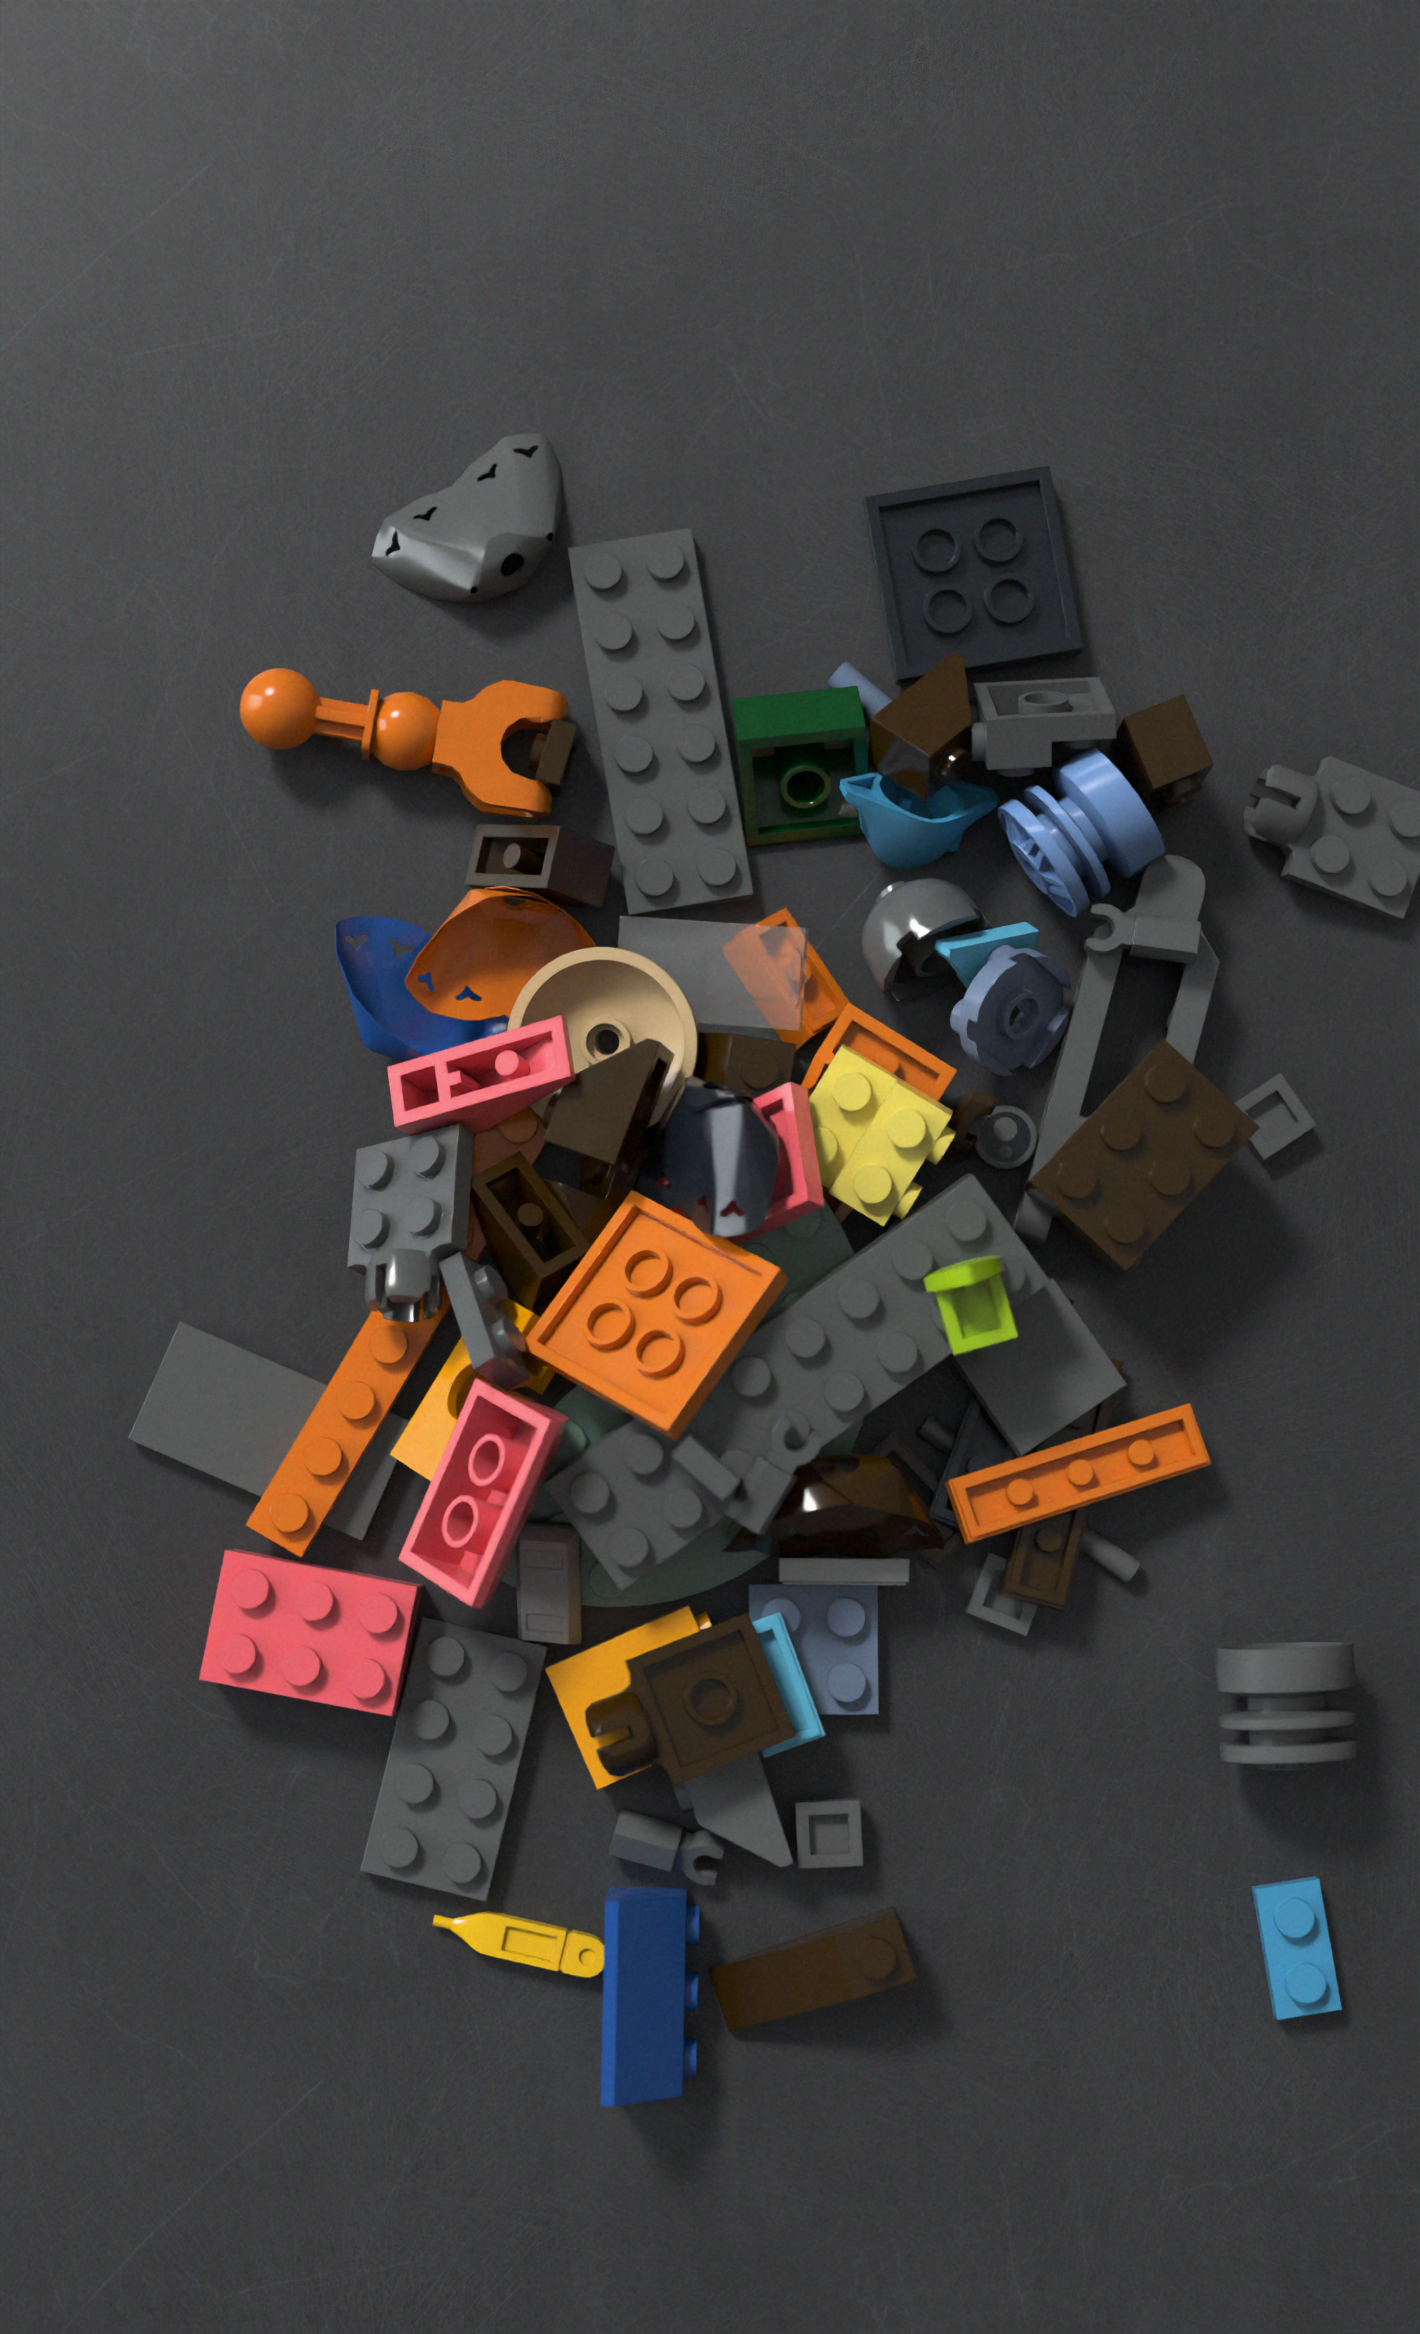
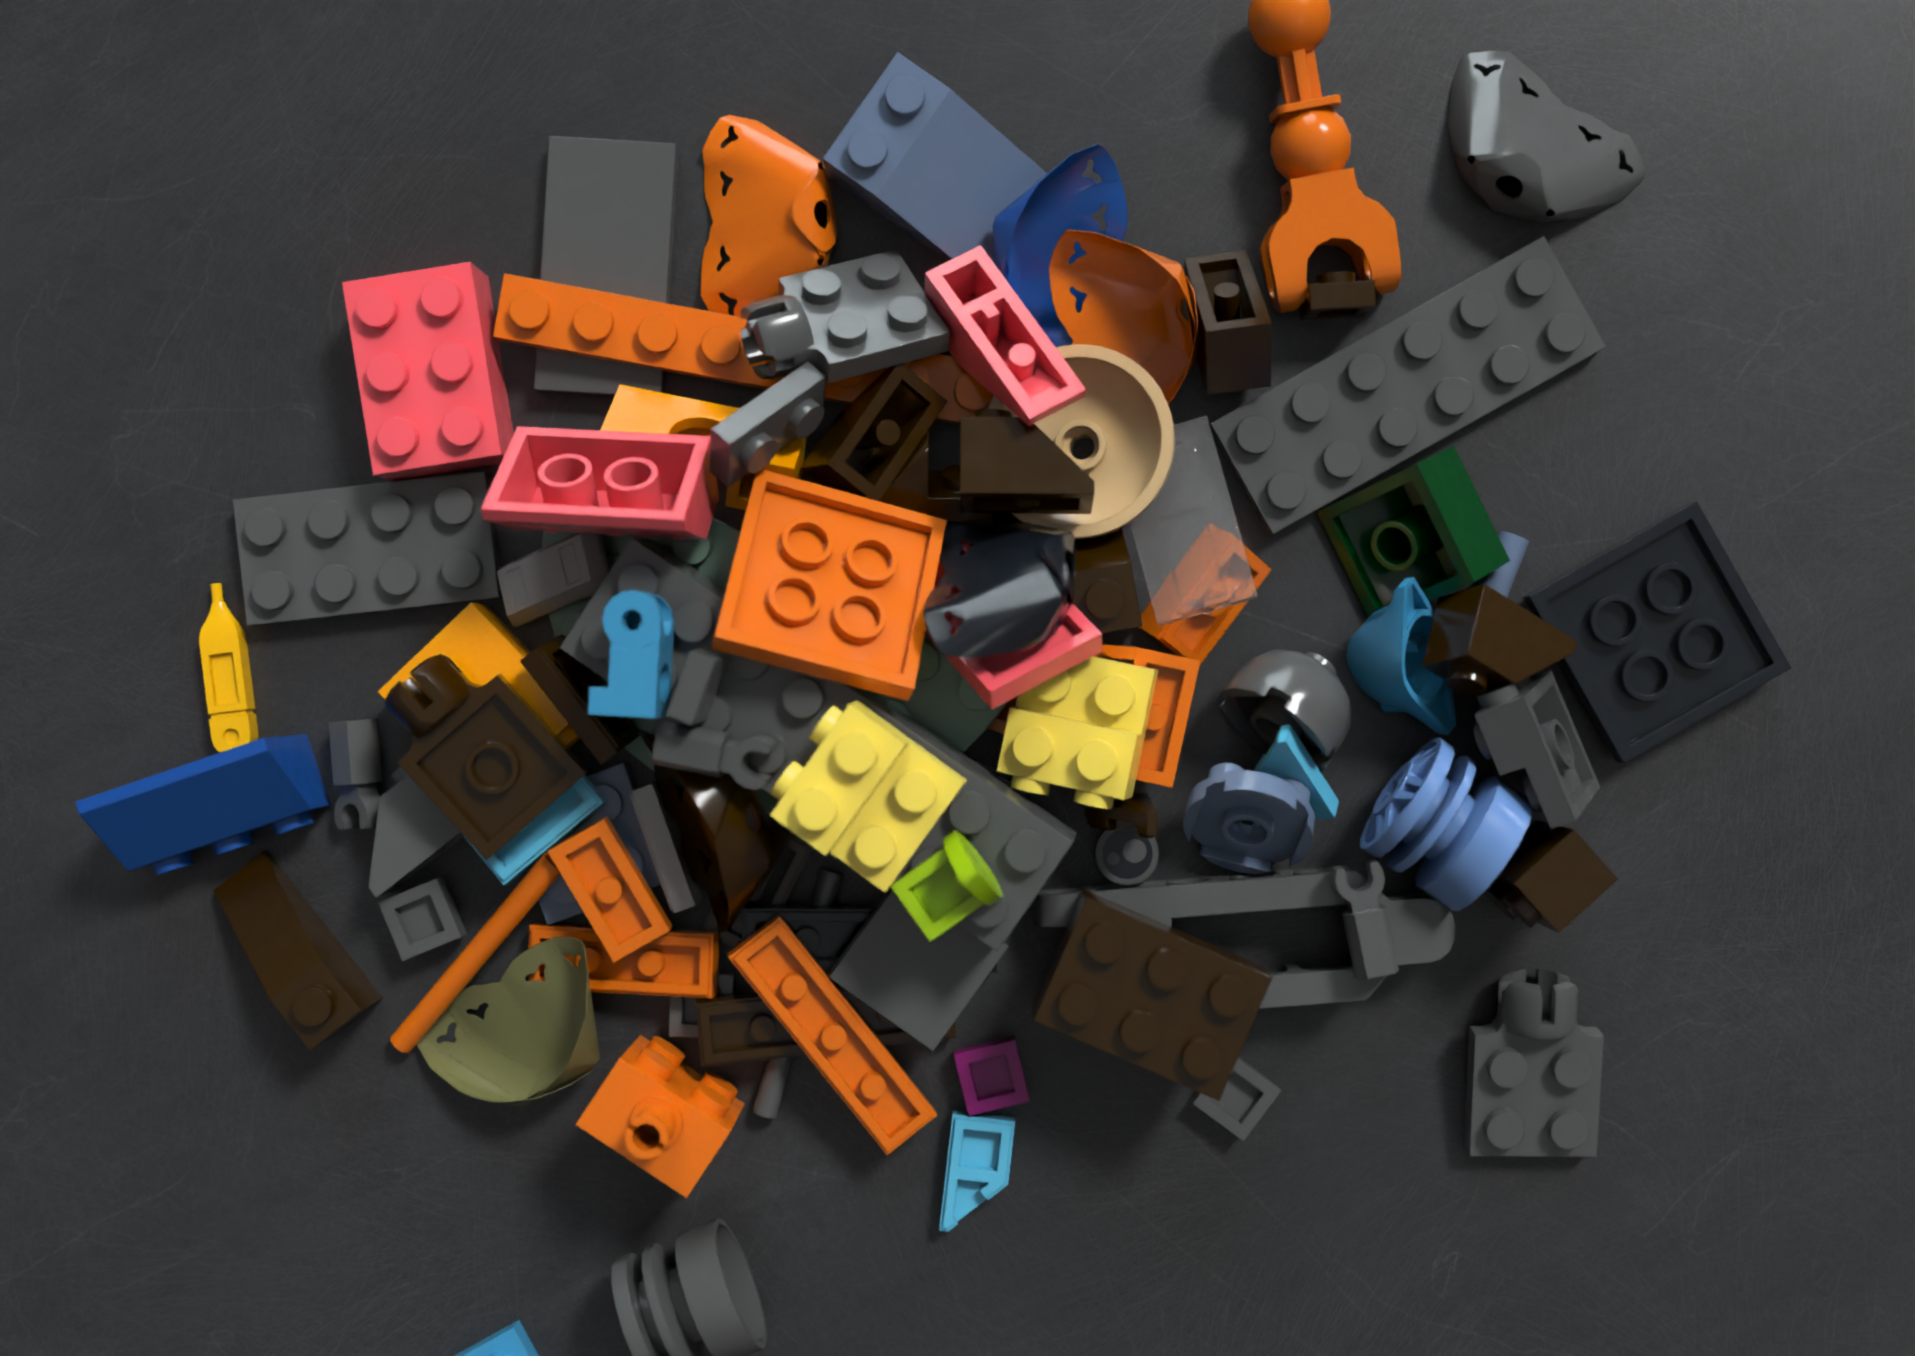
camera: 65 degrees right, 5 degrees up
none -> orange bar [390,852,560,1053]
none -> olive piece [417,937,600,1107]
none -> dark brown tile [520,634,640,764]
none -> orange tile [528,922,720,999]
none -> orange plate [547,816,673,963]
none -> orange brick [575,1035,745,1198]
none -> dark azure leg [588,590,674,719]
none -> orange piece [701,115,839,317]
none -> light yellow plate [770,700,967,892]
none -> sand blue slope [823,52,1047,263]
none -> medium azure tile [939,1110,1015,1232]
none -> magenta tile [954,1035,1030,1116]

